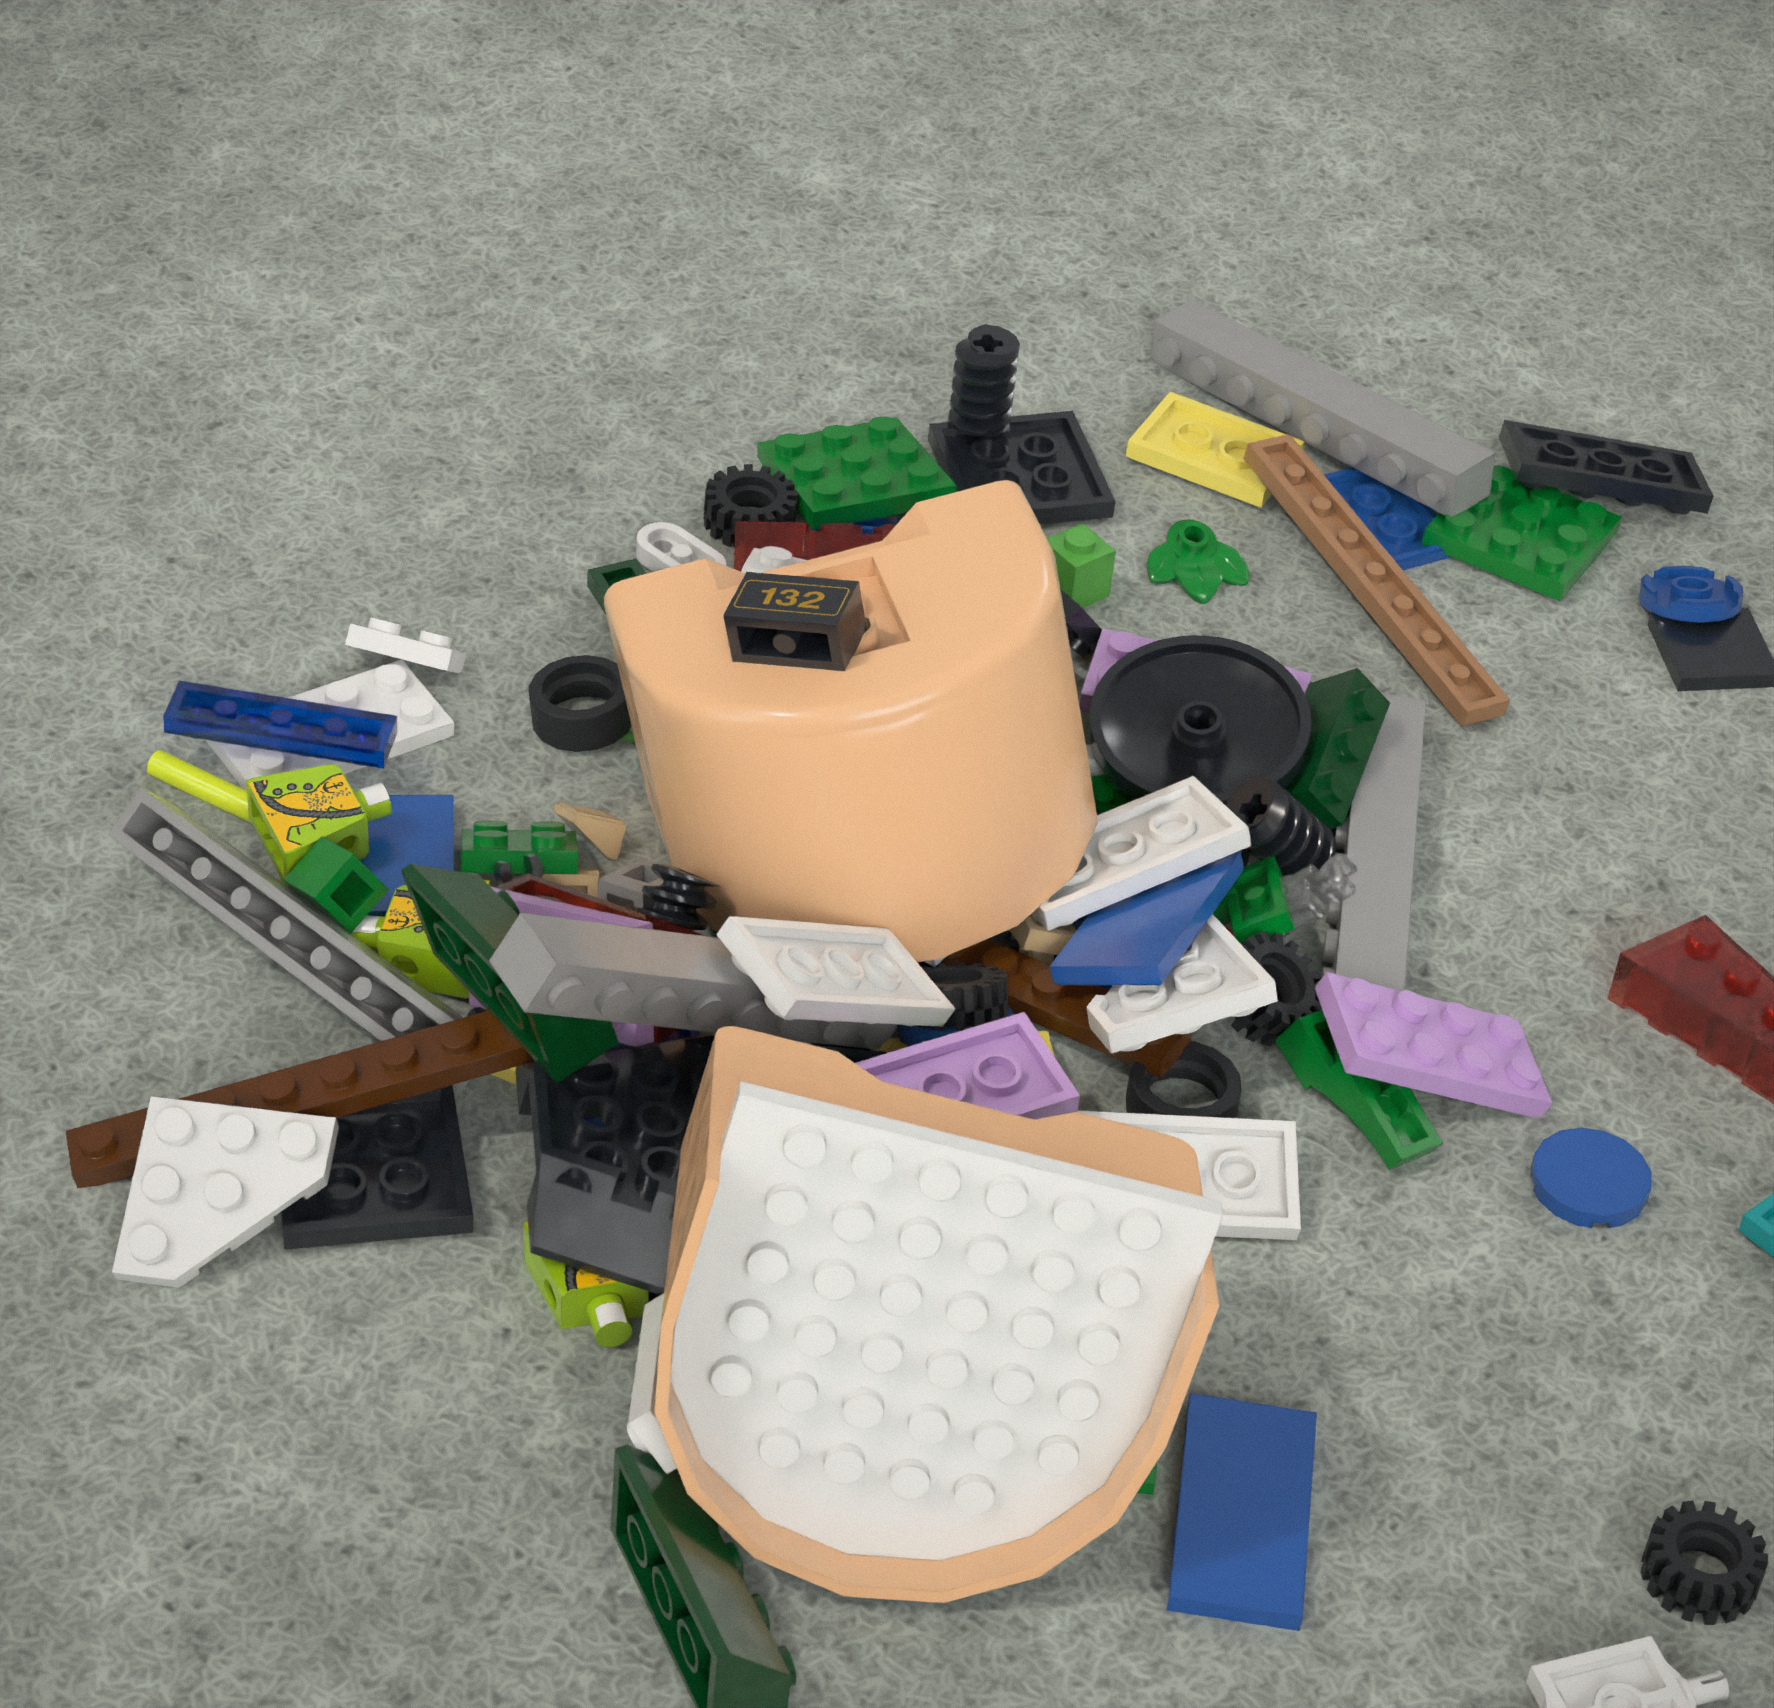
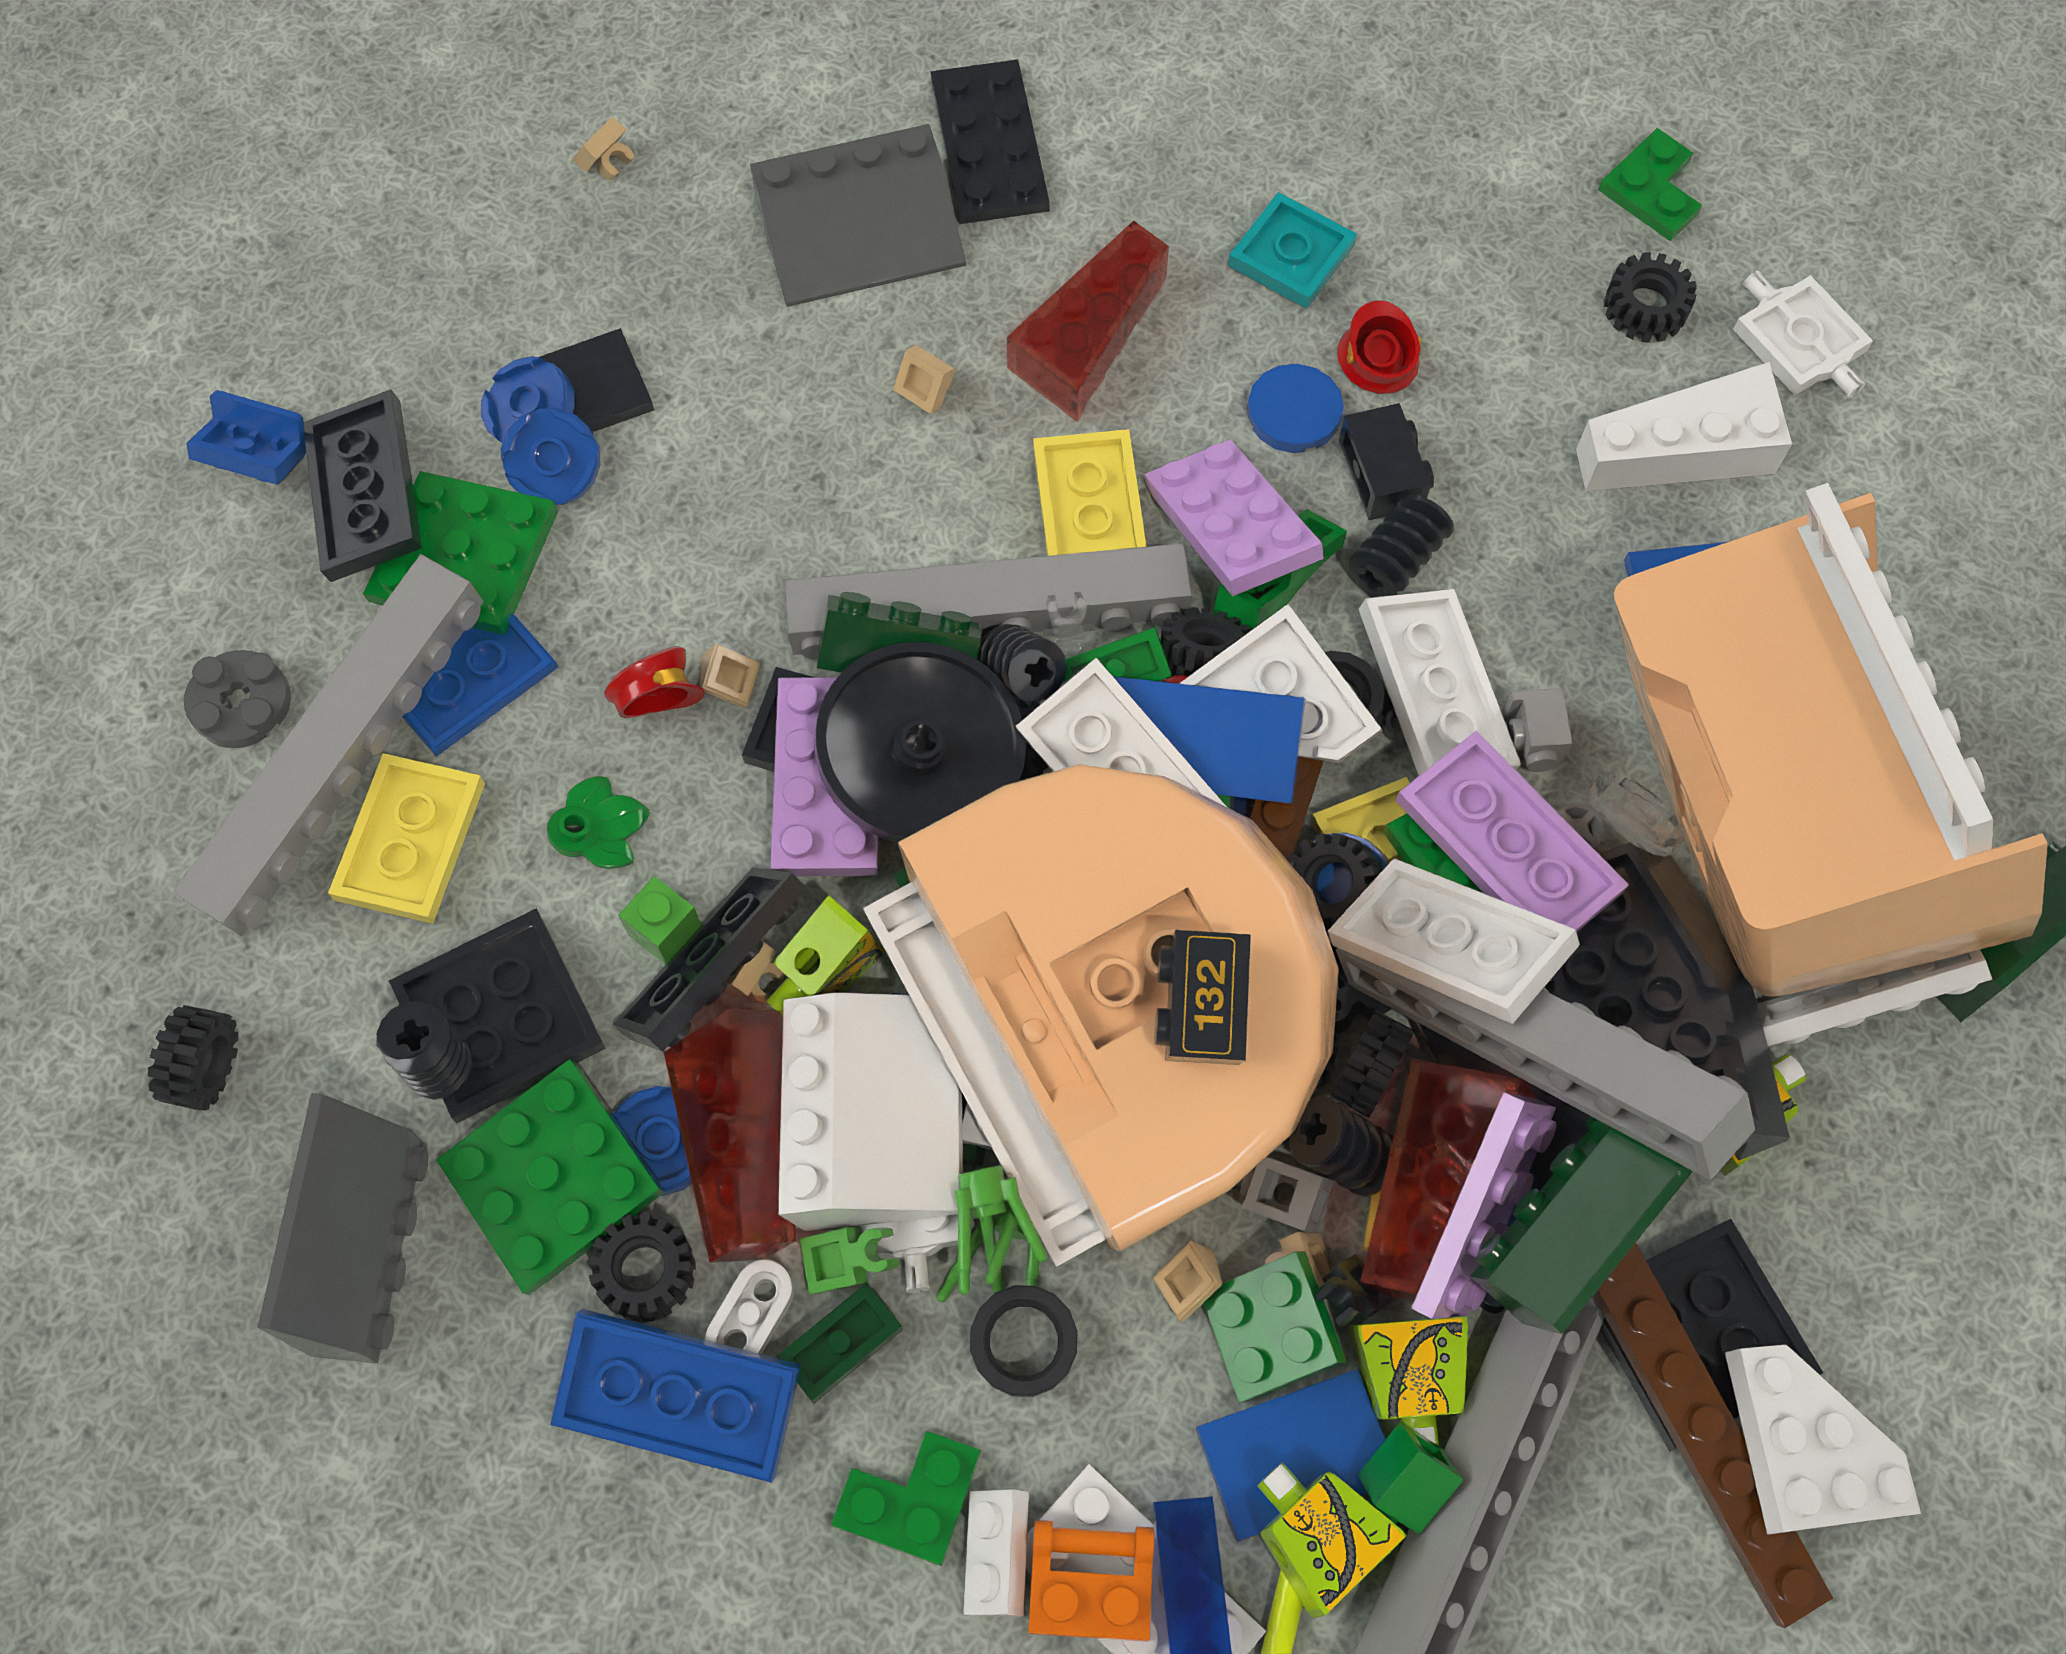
camera: 100 degrees left, 25 degrees up
medium nougat plate [1243,434,1510,727] -> none
none -> black tyre [148,1005,239,1111]
none -> dark grey plate [184,650,291,748]
none -> blue bracket [186,390,306,485]
none -> dark grey slope [257,1093,428,1363]
none -> blue tile [501,408,601,505]
none -> blue tile [550,1309,801,1483]
none -> red piece [604,646,705,719]
none -> tan slope [700,643,760,708]
none -> green plate [831,1431,981,1567]
none -> tan tile [893,345,956,414]
none -> orange plate [1028,1520,1154,1642]
none -> light yellow plate [1033,429,1147,556]
none -> red piece [1337,300,1421,394]
none -> black brick [1339,403,1434,521]
none -> black piece [1349,495,1454,598]
none -> white wedge [1576,362,1792,491]

